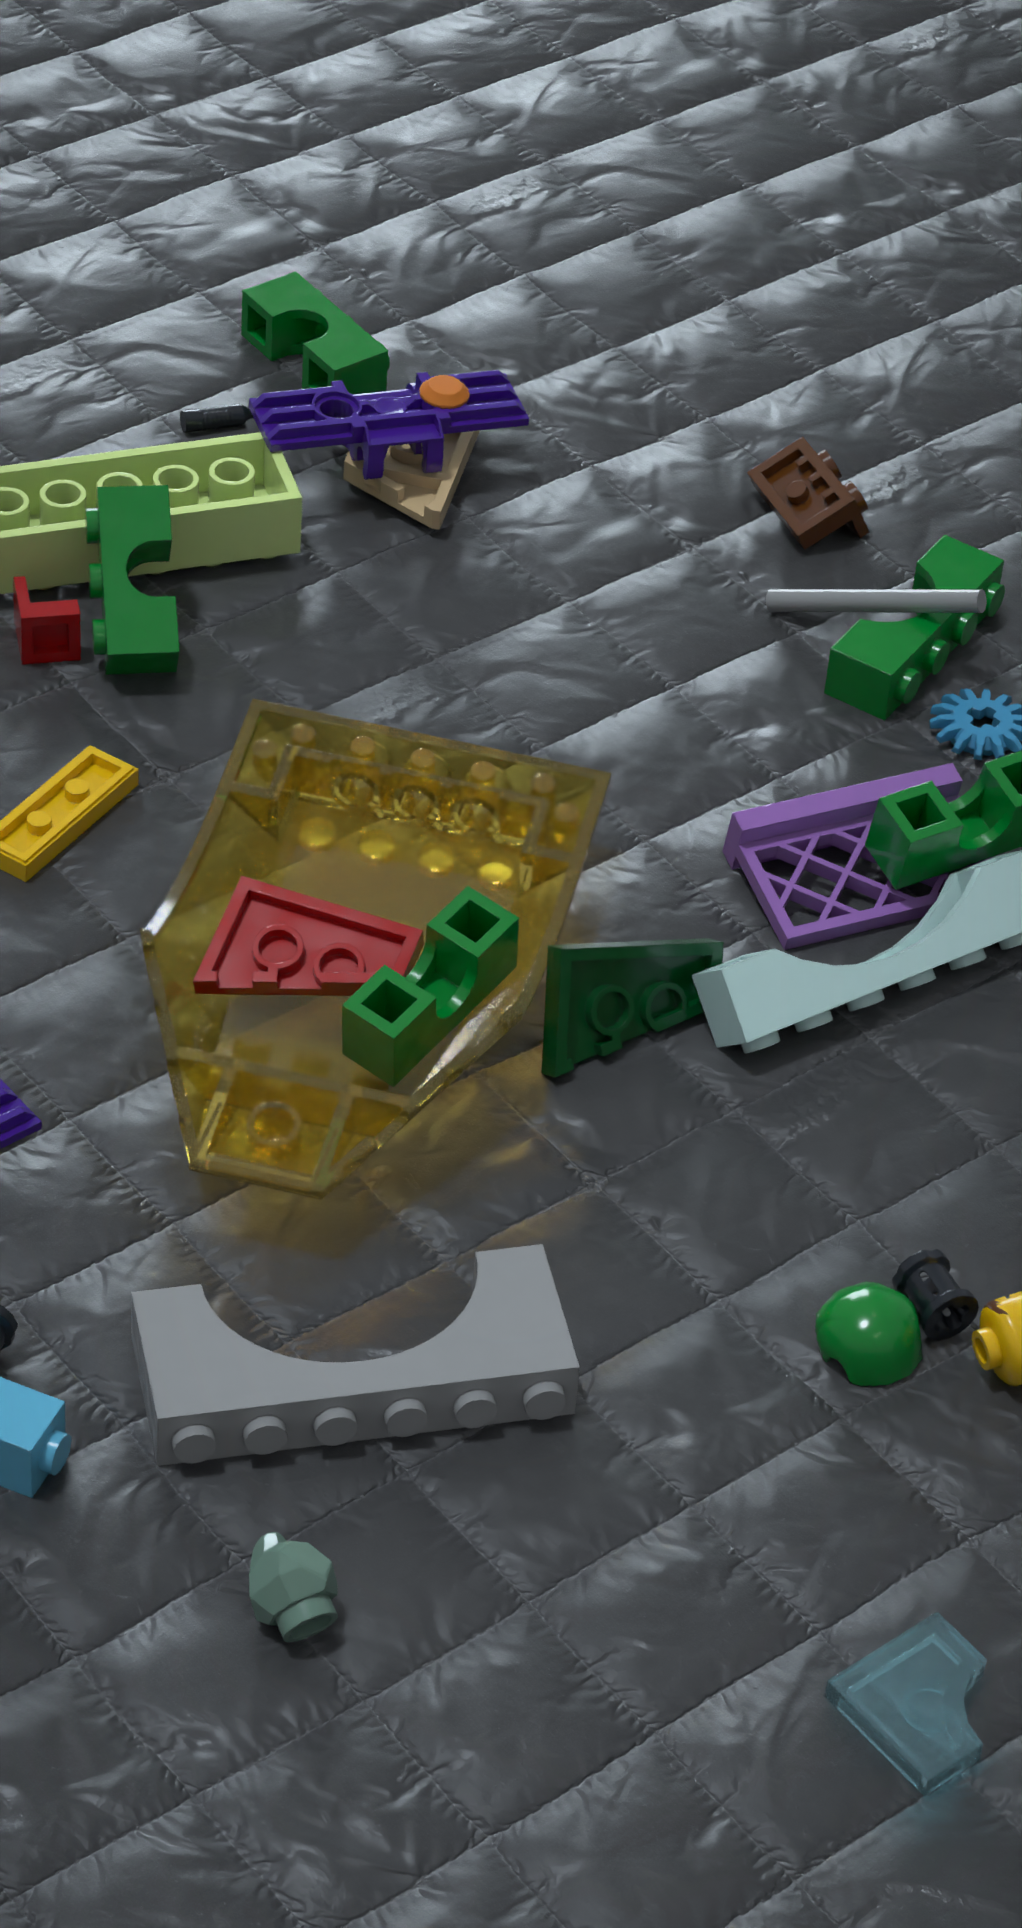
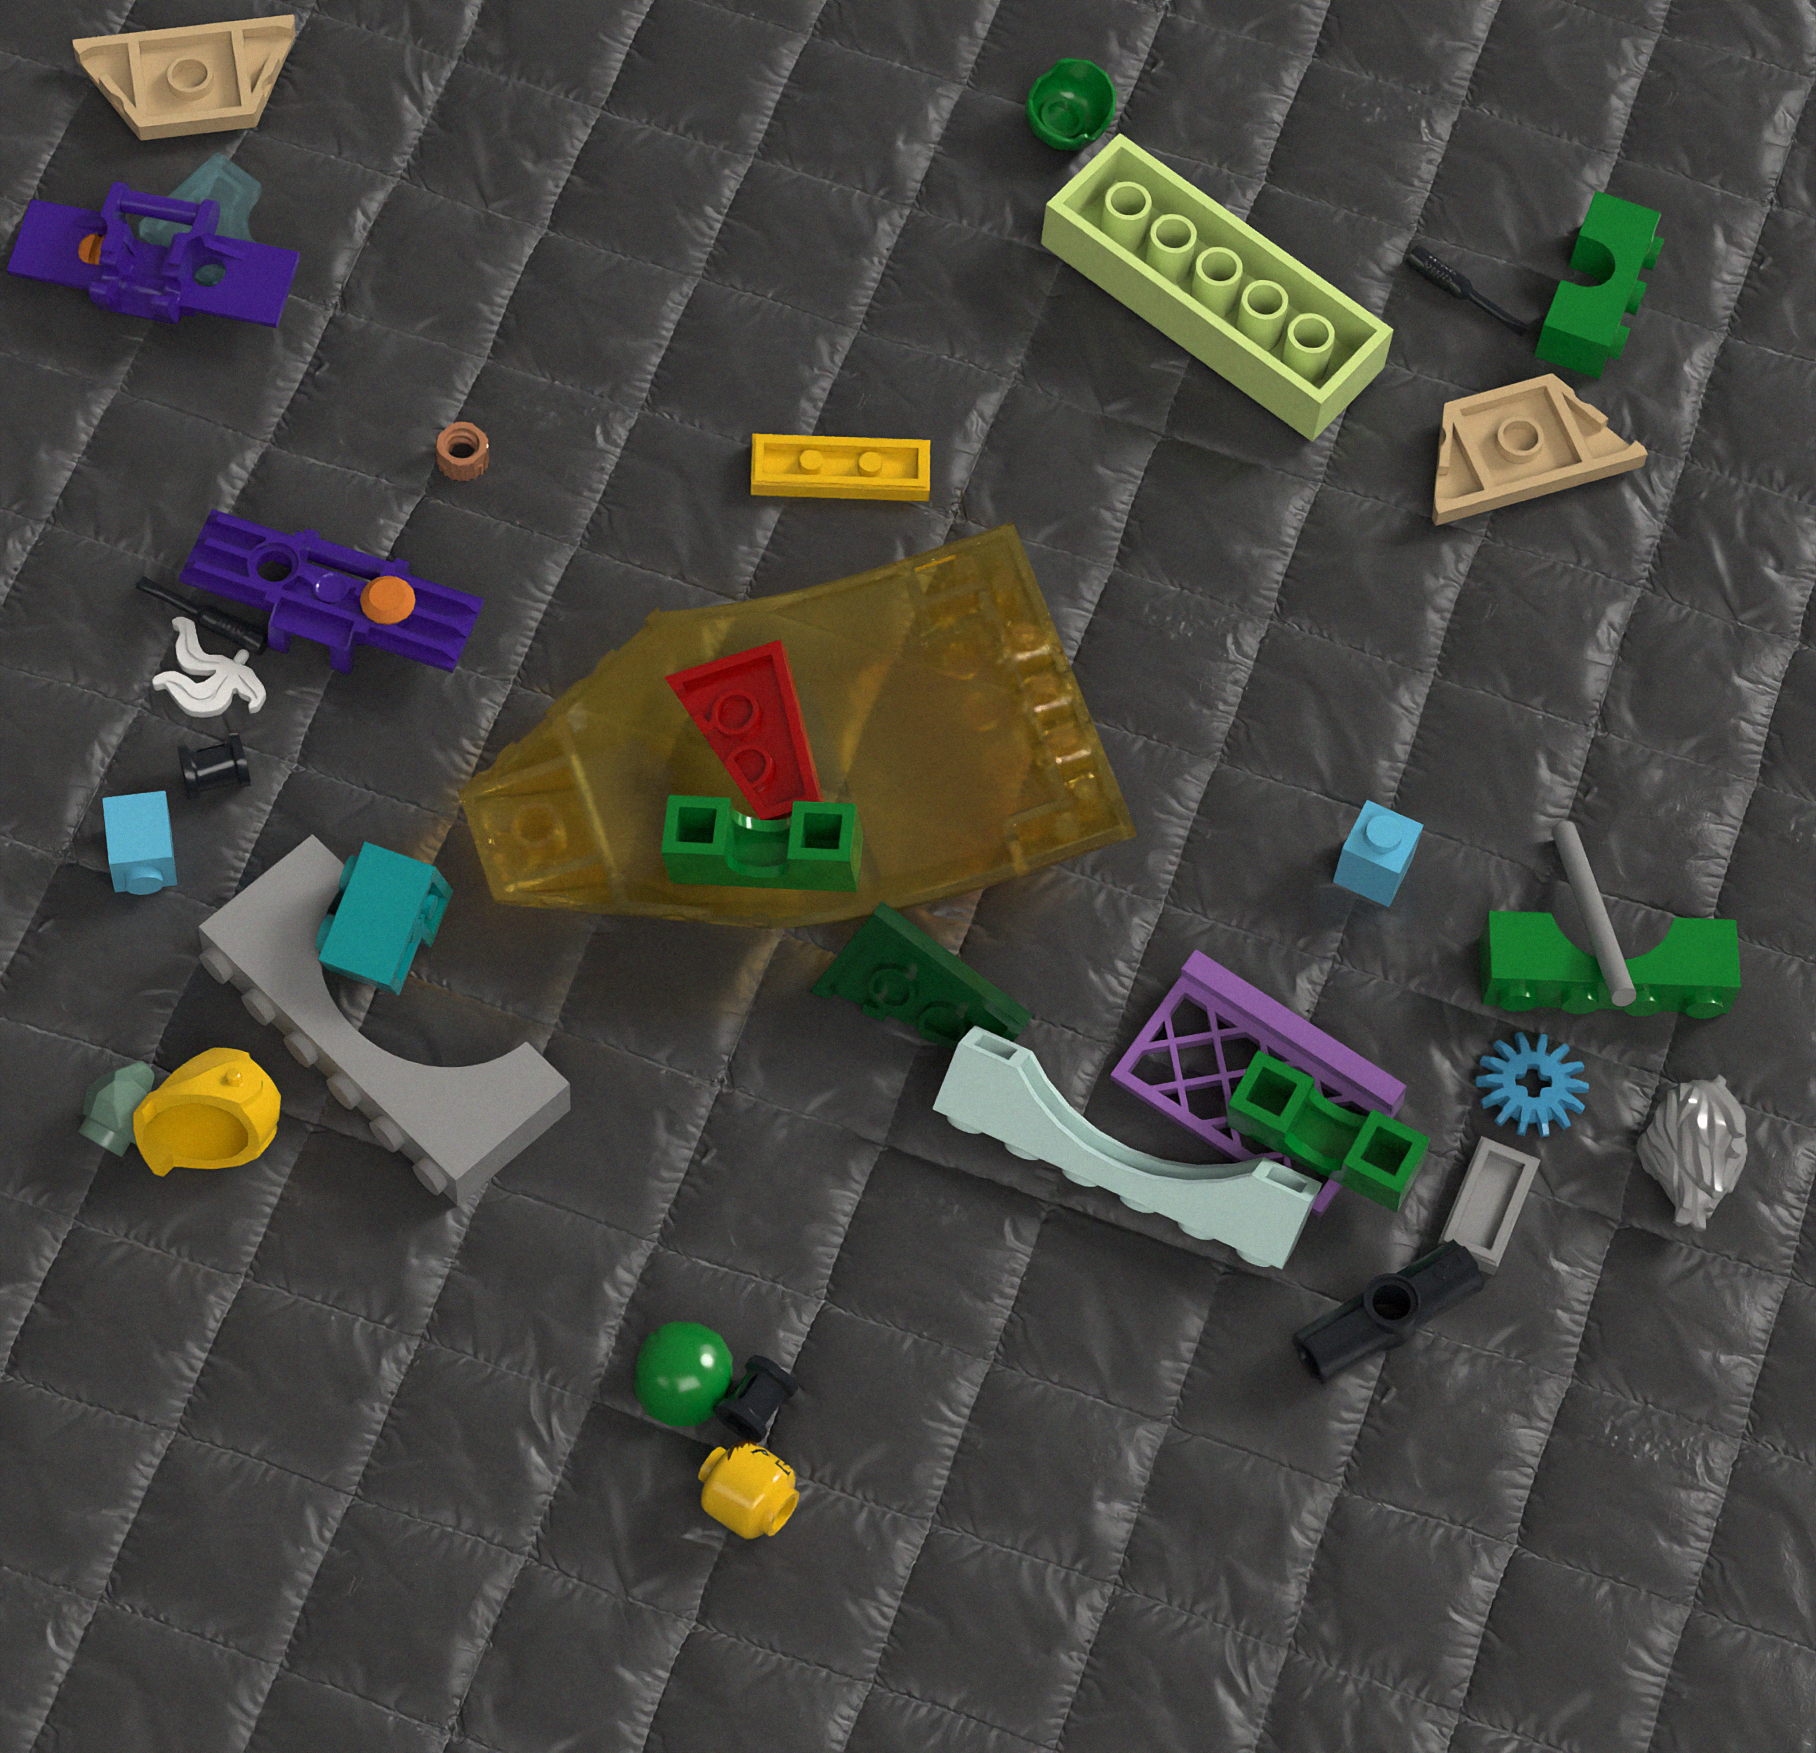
camera: 55 degrees right, 20 degrees up
red panel [13,576,81,665] -> none
green arch [85,485,179,675] -> none
dark purple piece [249,370,529,480] -> none
reddish brown bracket [747,436,870,550] -> none
clear light blue tile [824,1612,987,1796] -> none
none -> yellow helmet [133,1048,281,1177]
none -> teal brick [315,841,454,996]
none -> medium azure brick [1333,800,1424,907]

